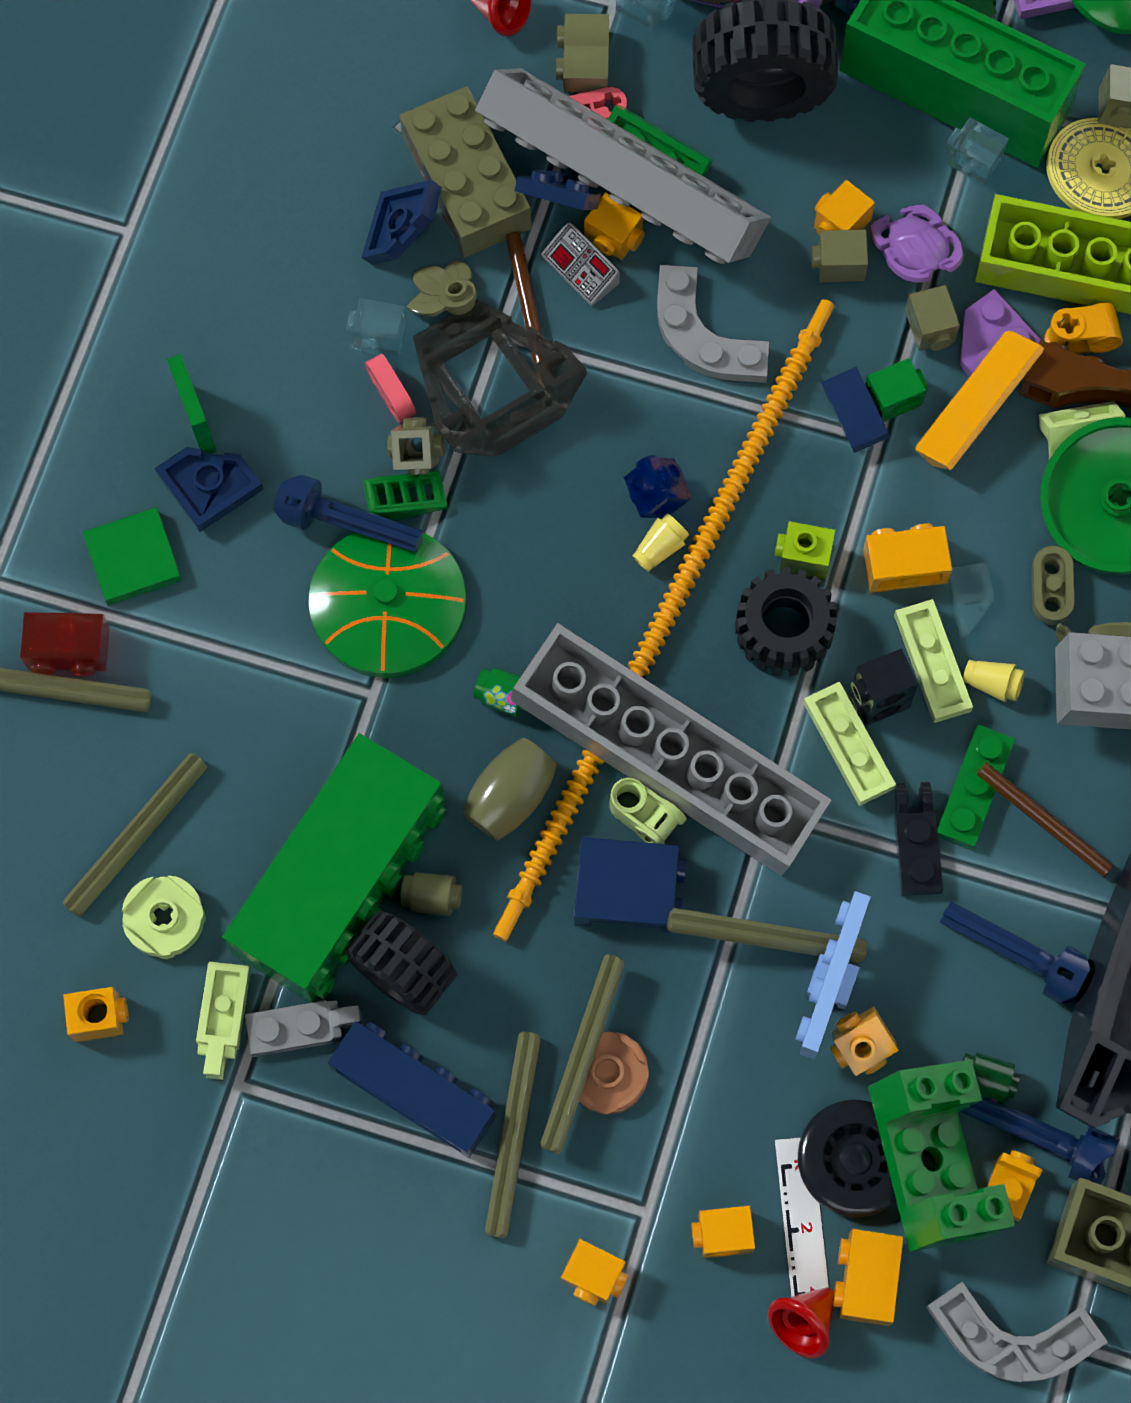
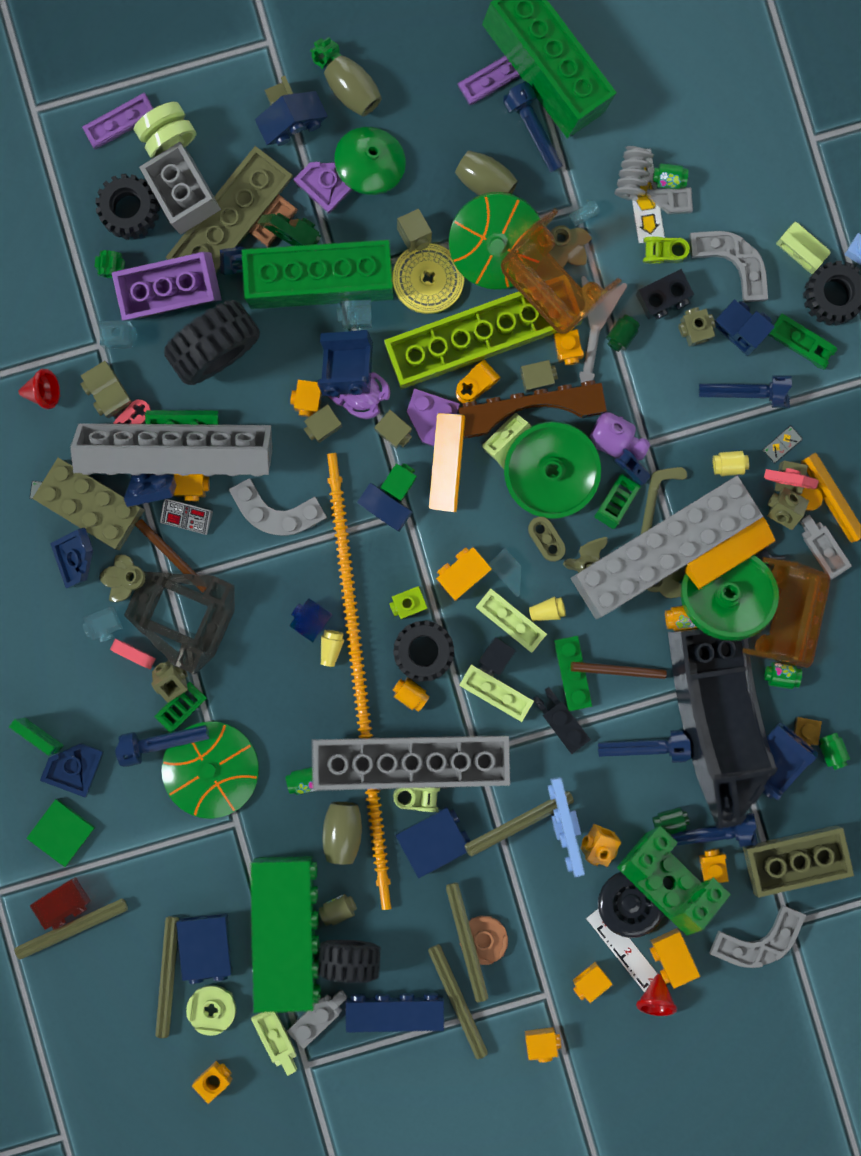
camera: 35 degrees left, 15 degrees up
none -> dark blue panel [176,913,233,984]
none -> dark blue panel [318,330,373,397]
none -> light orange brick [393,677,430,712]

